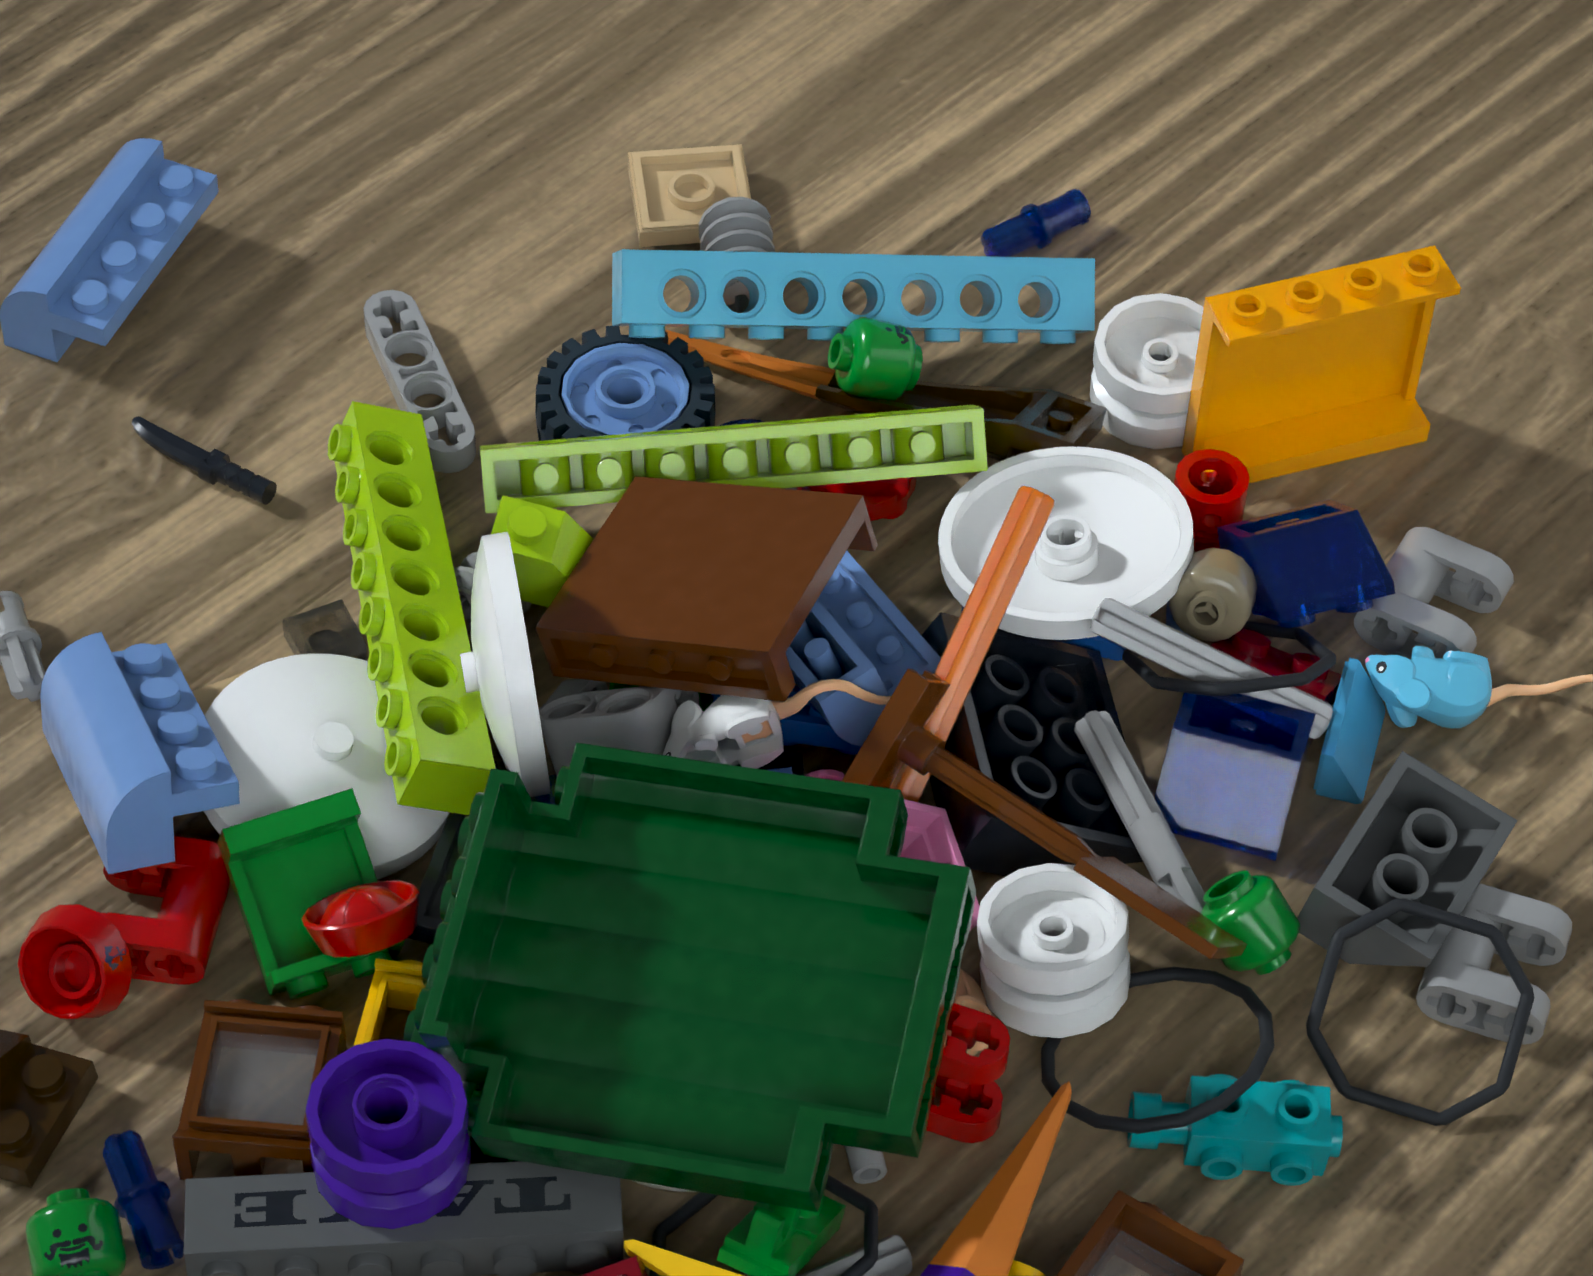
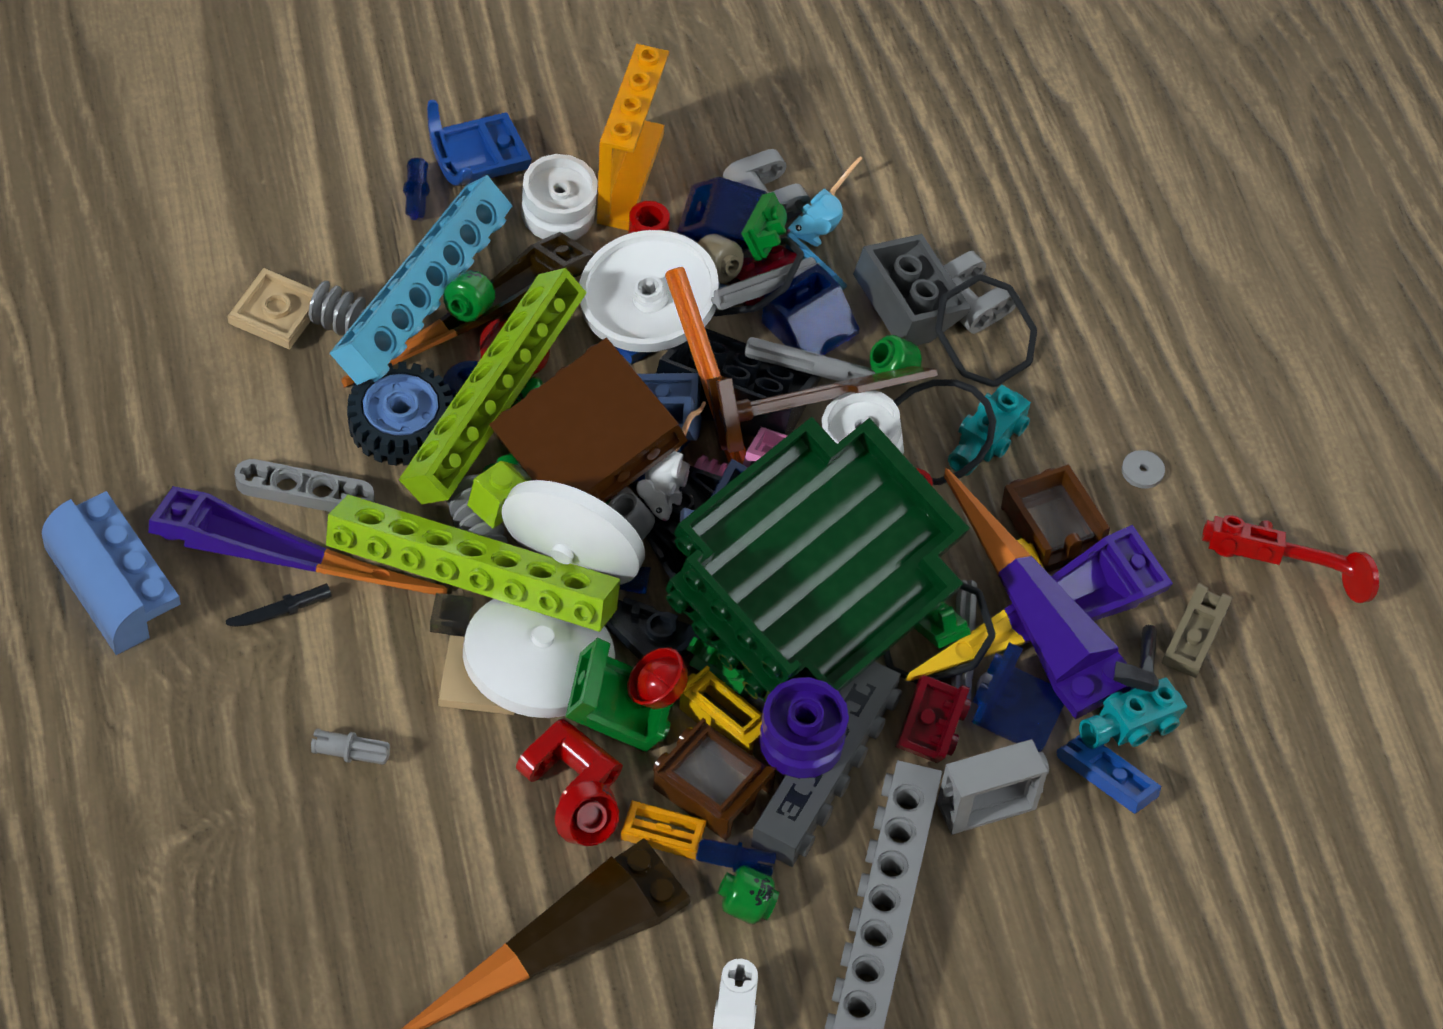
camera: 60 degrees left, 5 degrees up
medium blue brick [40,632,240,875] -> none
none -> dark purple plate [148,486,447,597]
none -> blue piece [427,100,532,186]
none -> light orange tile [620,800,707,860]
none -> green plate [741,192,788,261]

